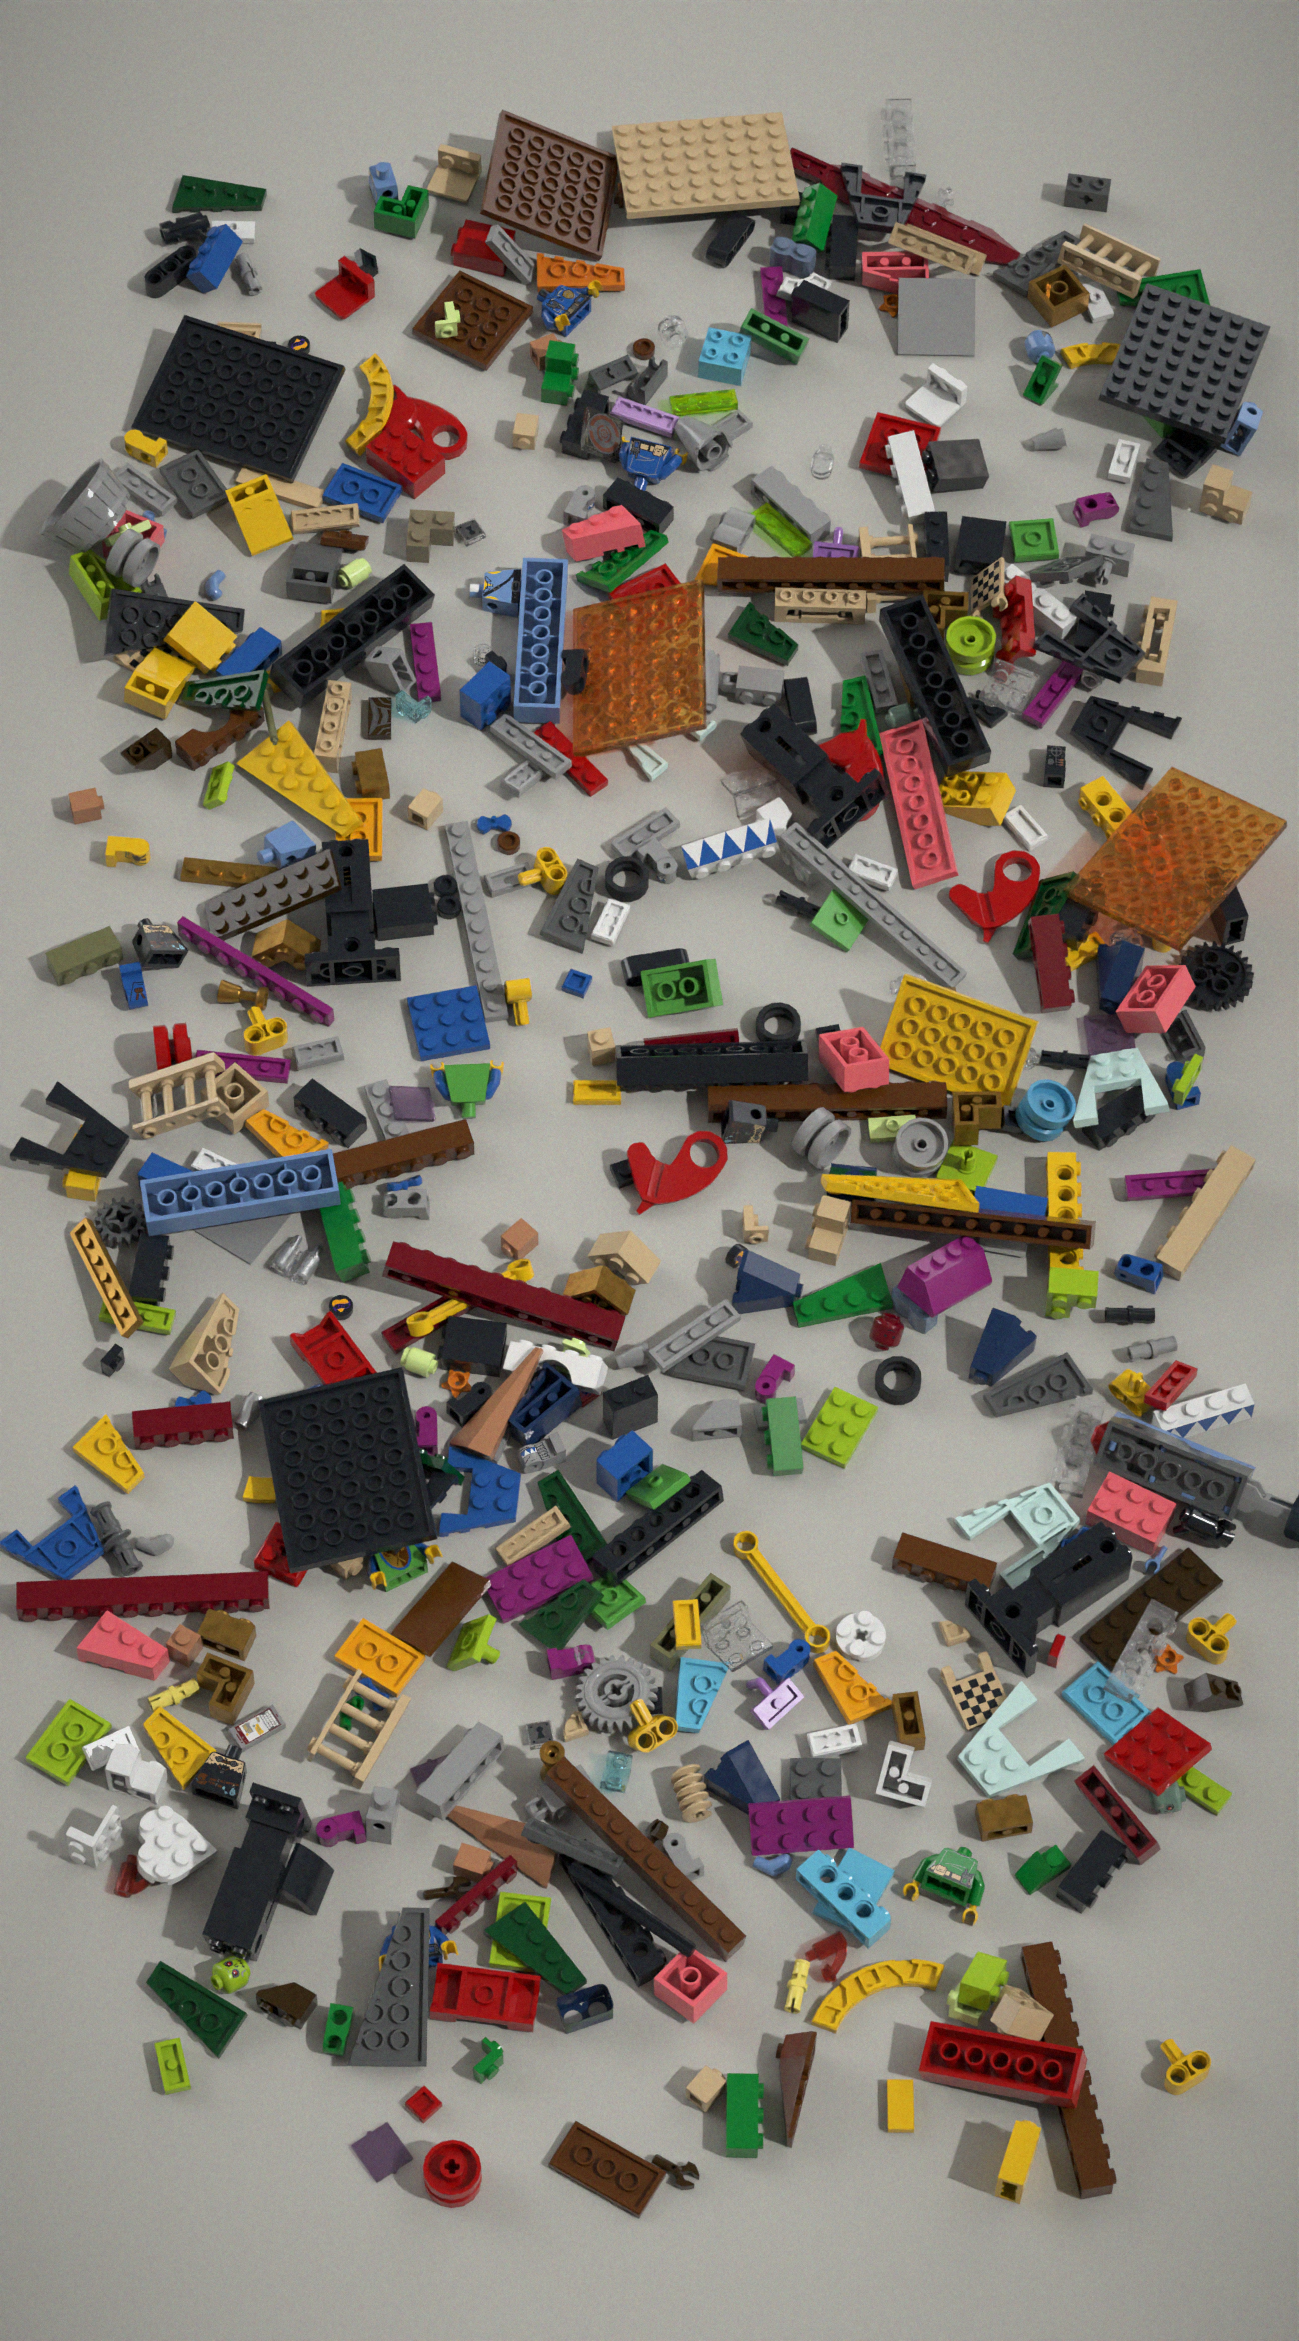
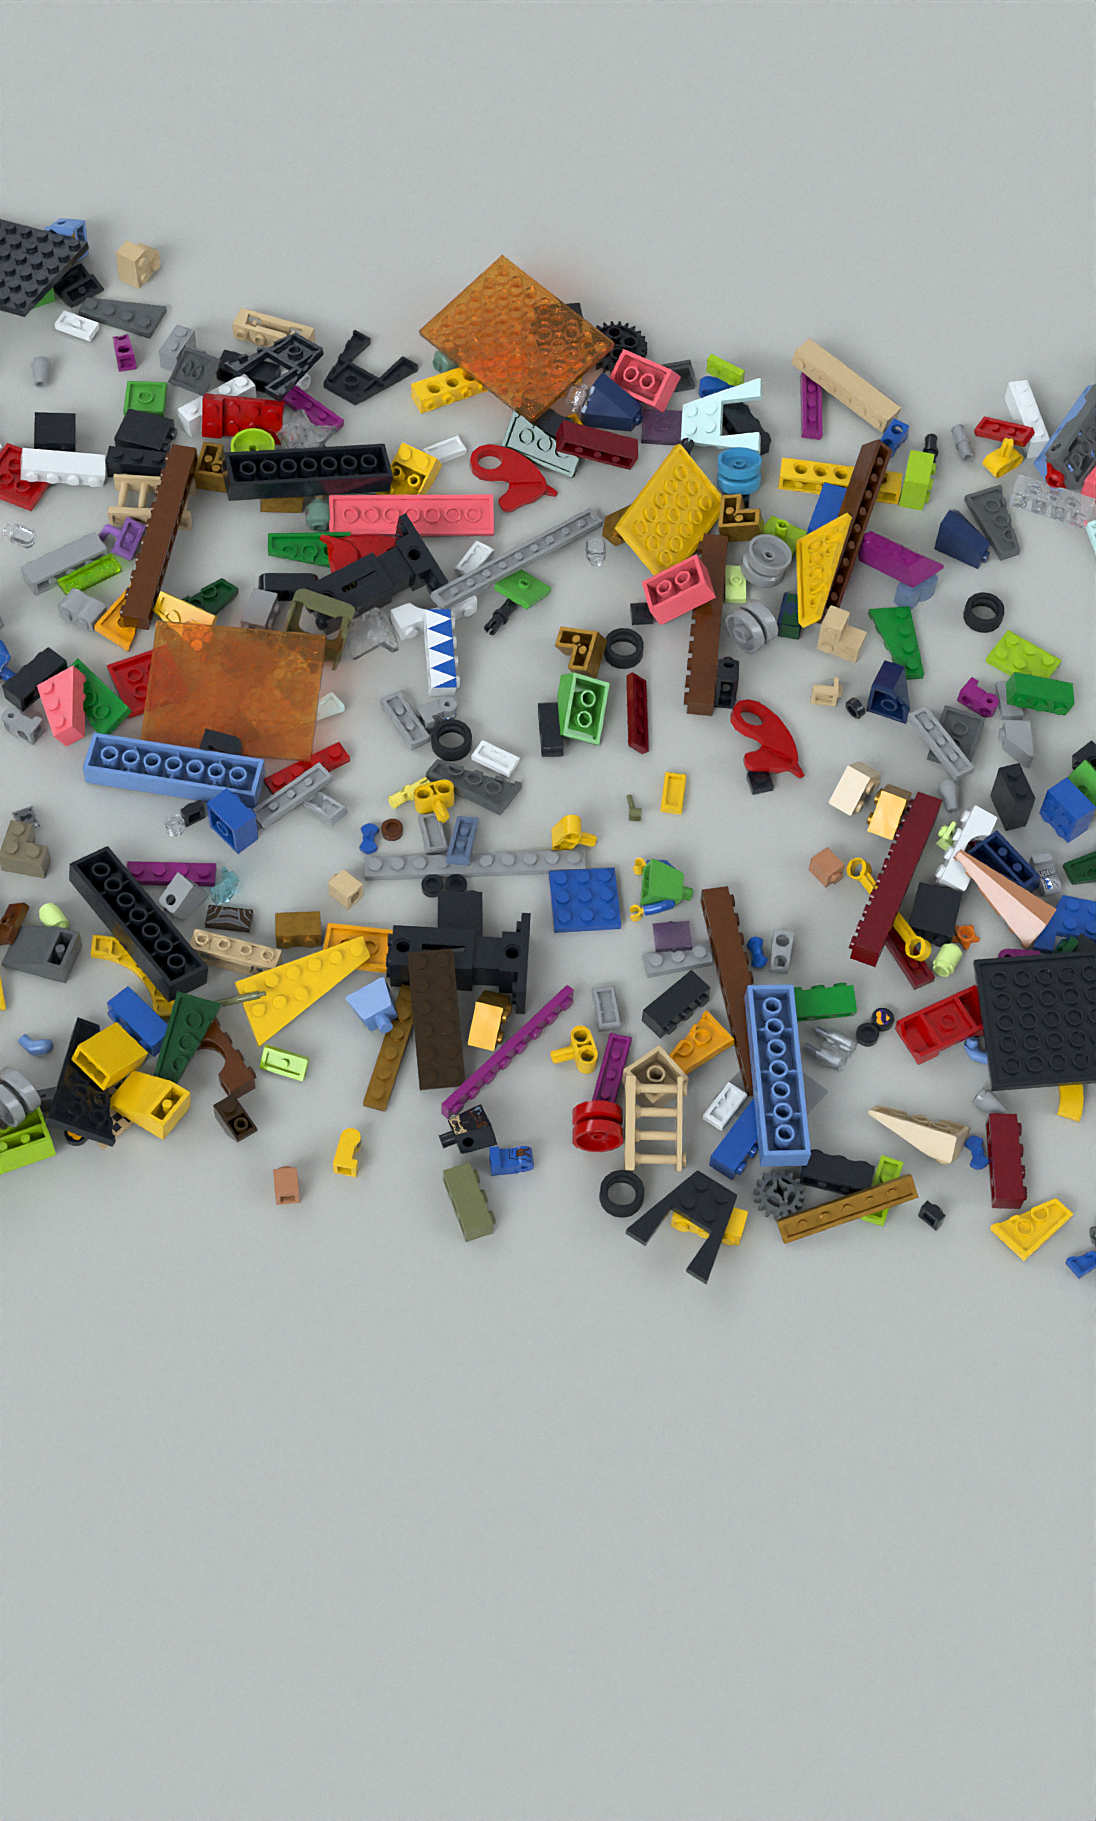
camera: 85 degrees left, 0 degrees up
pearl gold piece [217,979,269,1011] -> none
black leg [446,1382,492,1428] -> none
medium blue torso [470,569,521,617] -> none
blue tile [562,969,592,999] -> none
tan brick [587,1027,615,1066] -> none
black brick [615,1040,808,1089] -> none
tan brick [774,587,866,625] -> none
light grey plate [860,649,898,713] -> none
dark red head [869,1313,904,1351] -> none
tan flag [969,557,1008,619] -> none
black leg [1043,745,1066,788] -> none
none -> yellow wing [153,591,218,655]
none -> olive piece [278,589,355,671]
none -> light yellow pin [388,777,430,809]
none -> sand blue plate [446,816,479,865]
none -> pearl gold brick [555,626,607,679]
none -> black tyre [599,1170,645,1218]
none -> olive hand [626,794,642,821]
none -> black tile [855,1023,879,1047]

